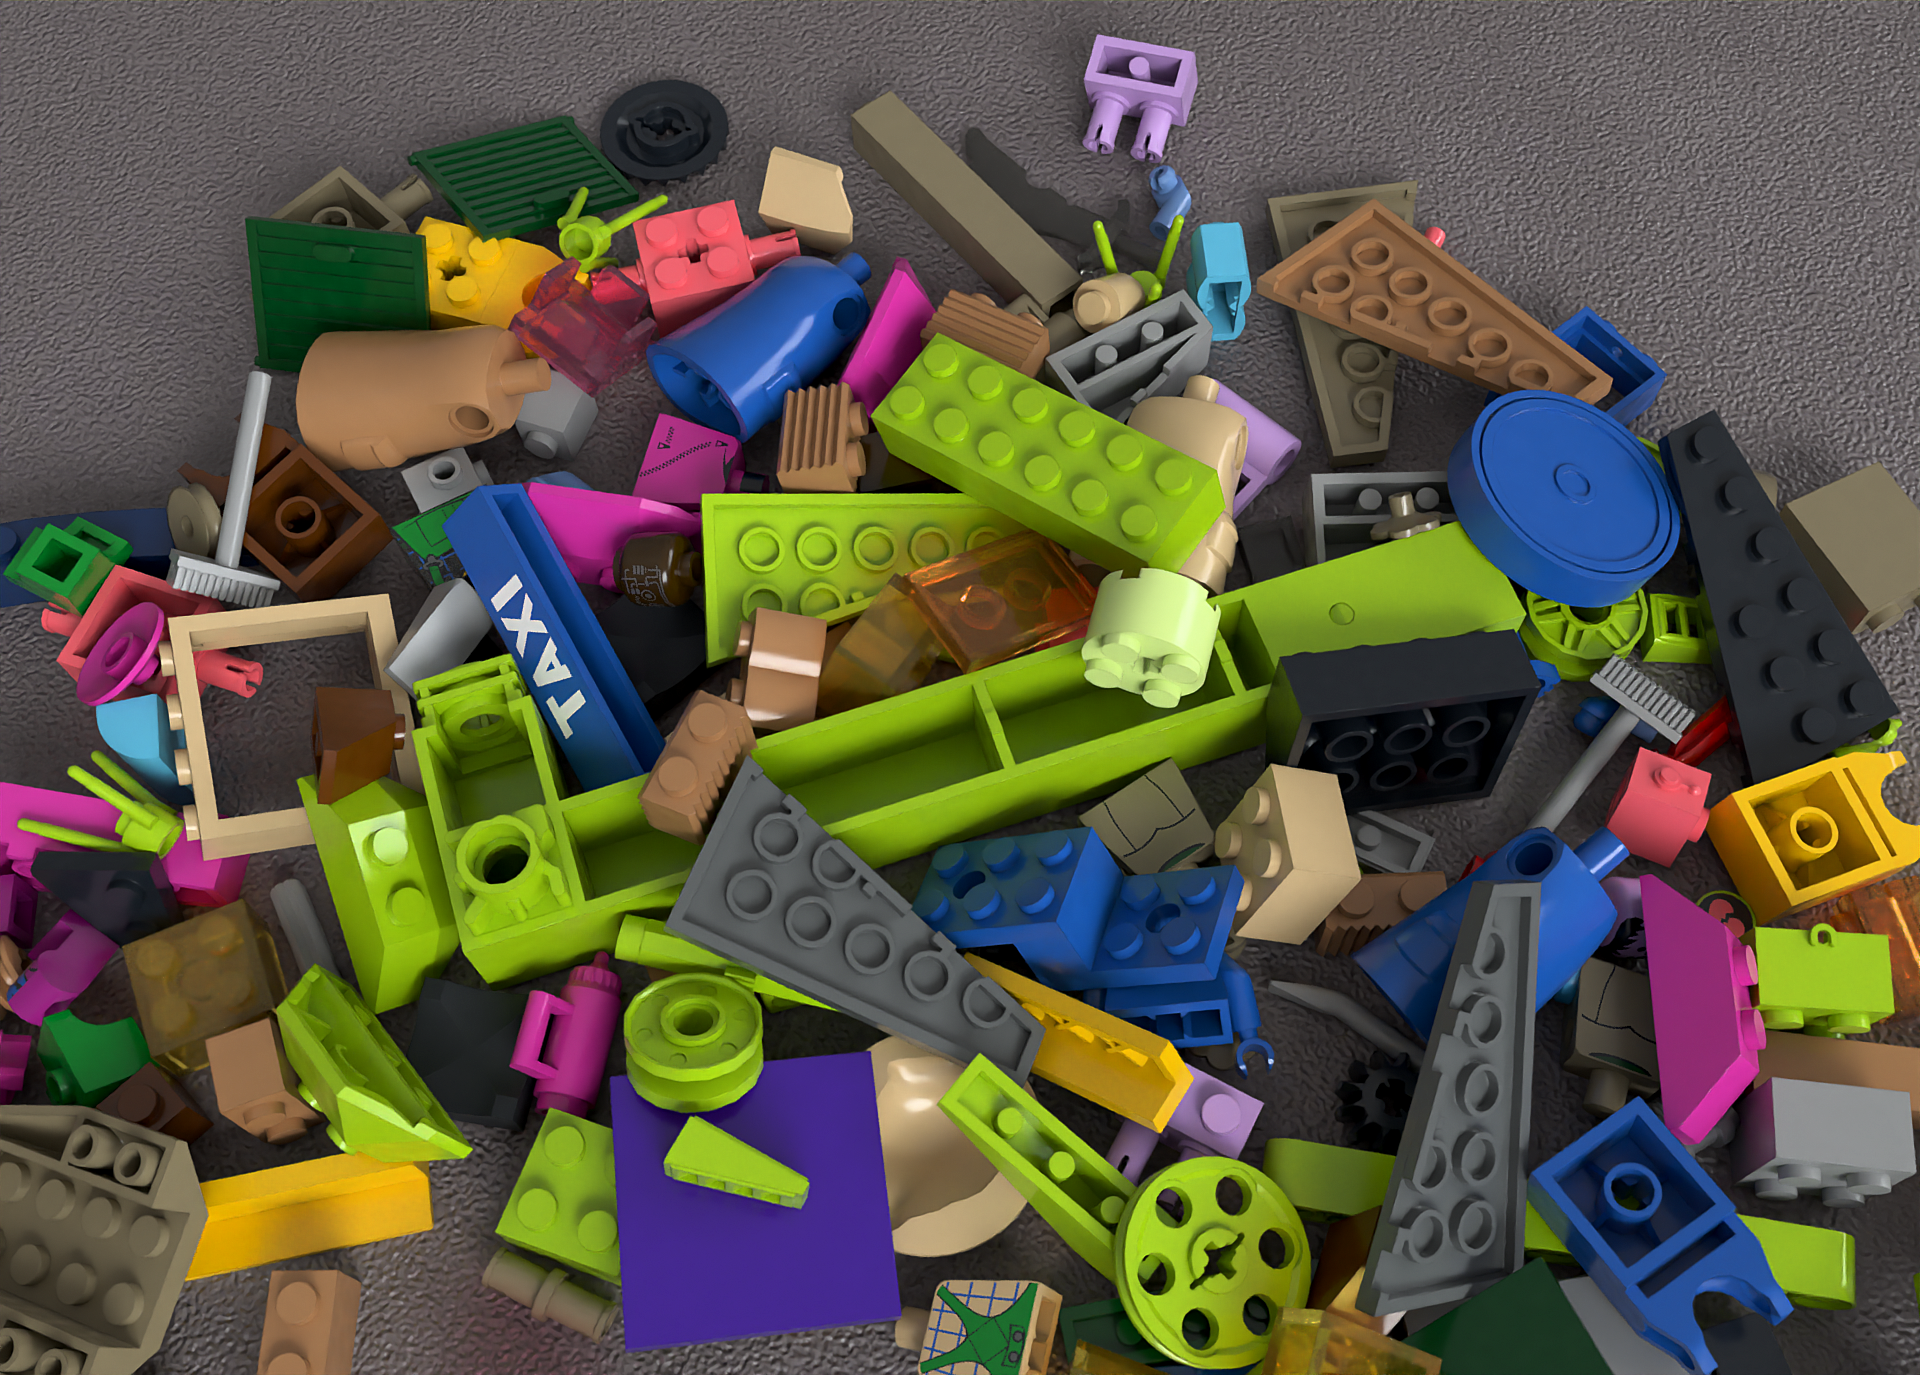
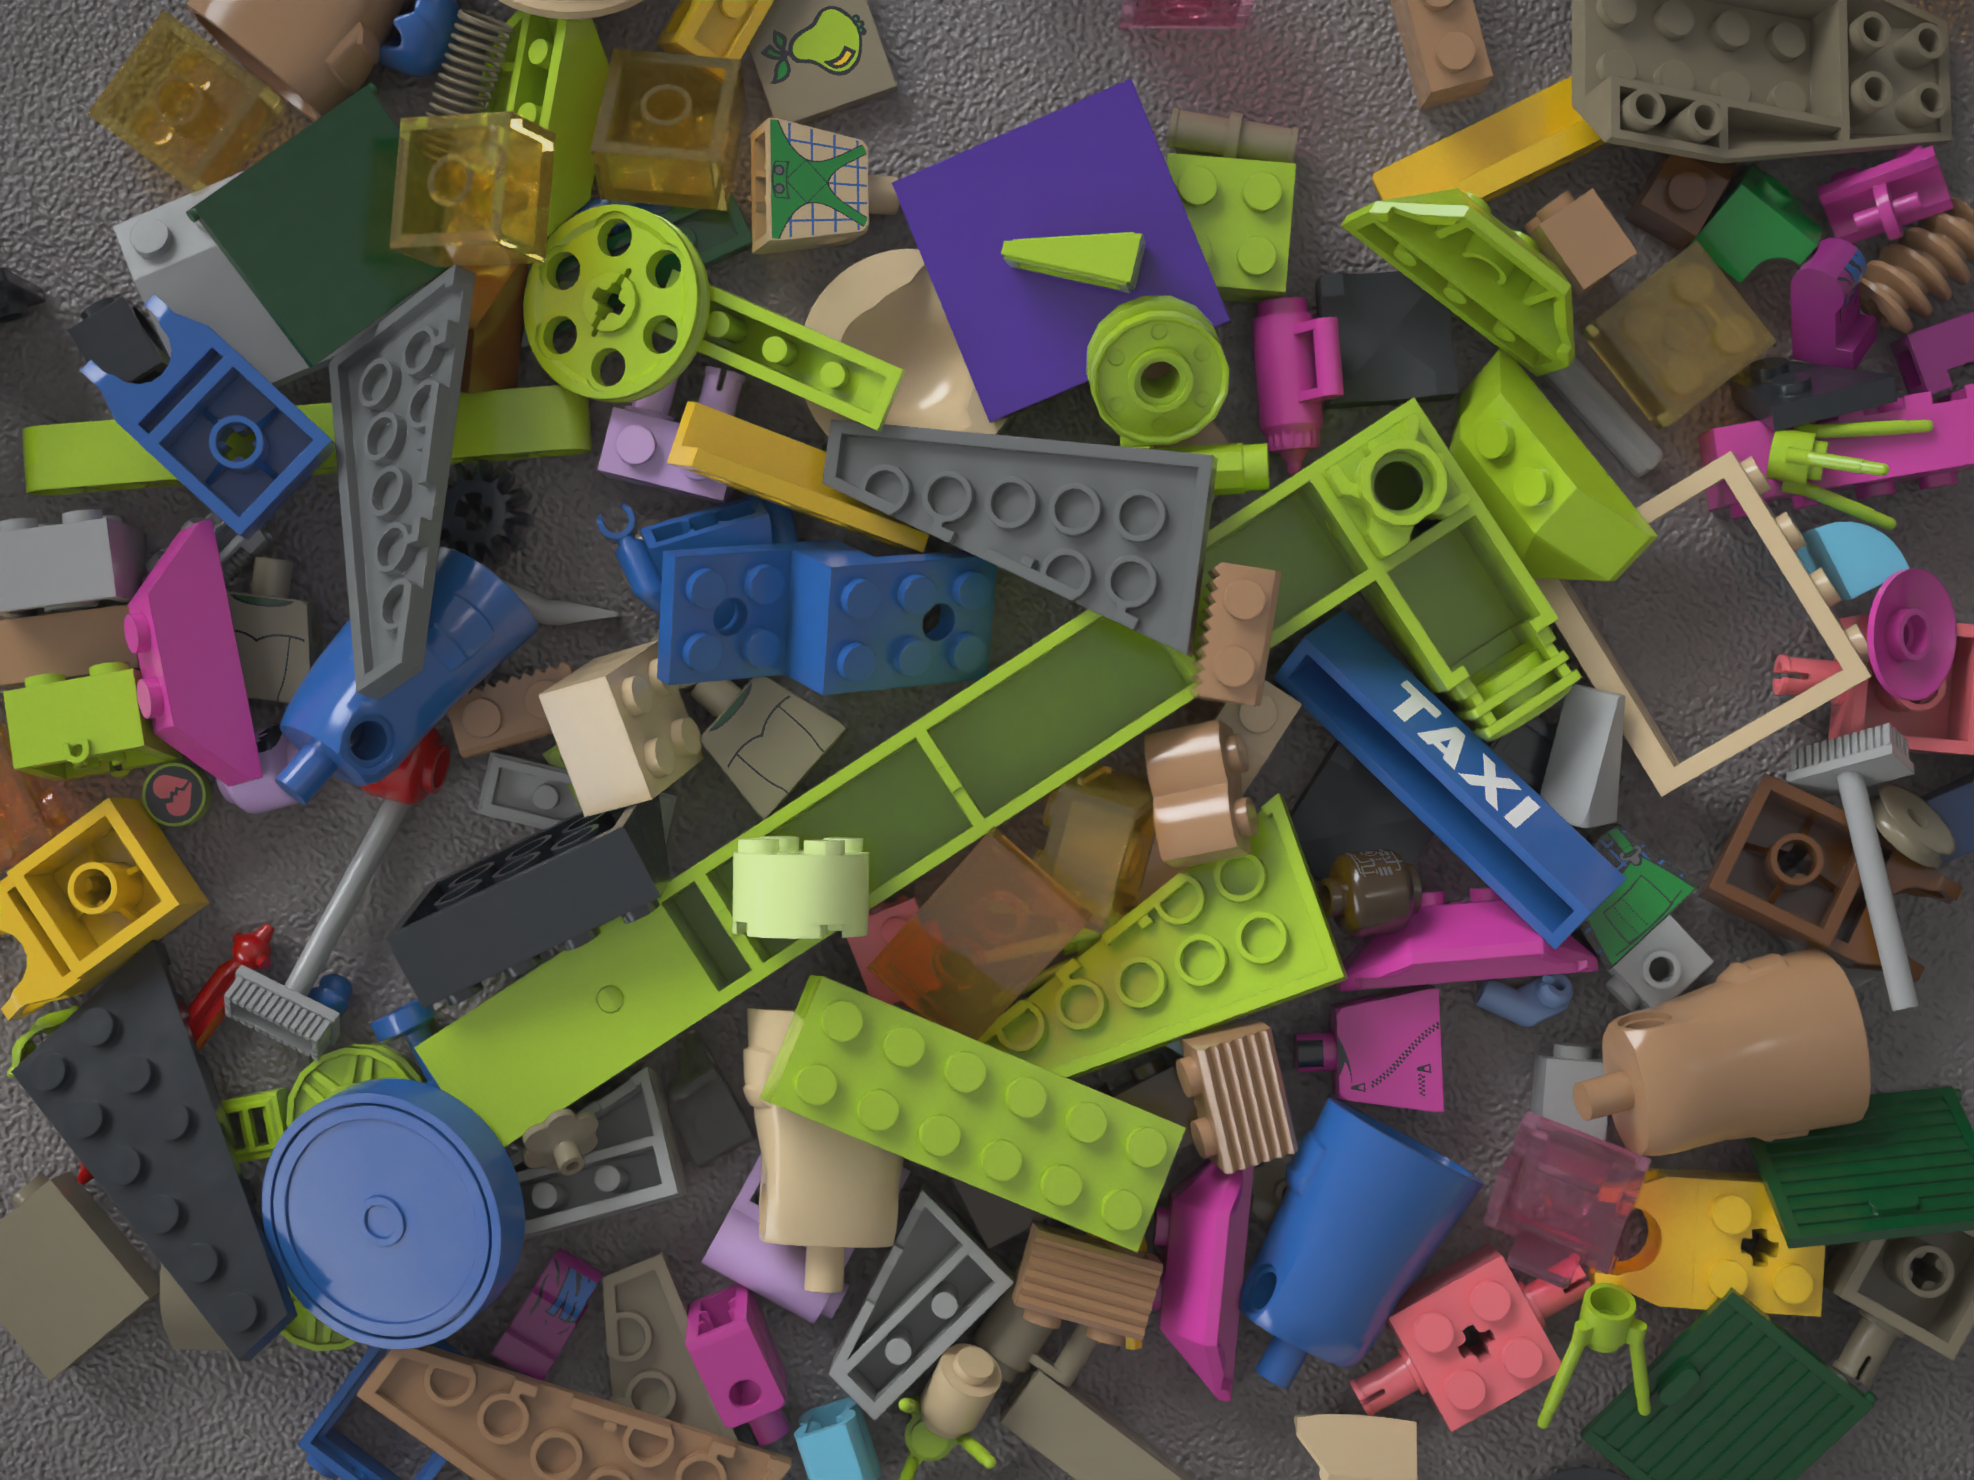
camera: 160 degrees right, 25 degrees up
reddish brown slope [310,687,406,805] -> none
coral head [1603,747,1712,868] -> none
none -> magenta leg [491,1247,604,1381]
none -> dark pink torso [685,1283,790,1446]

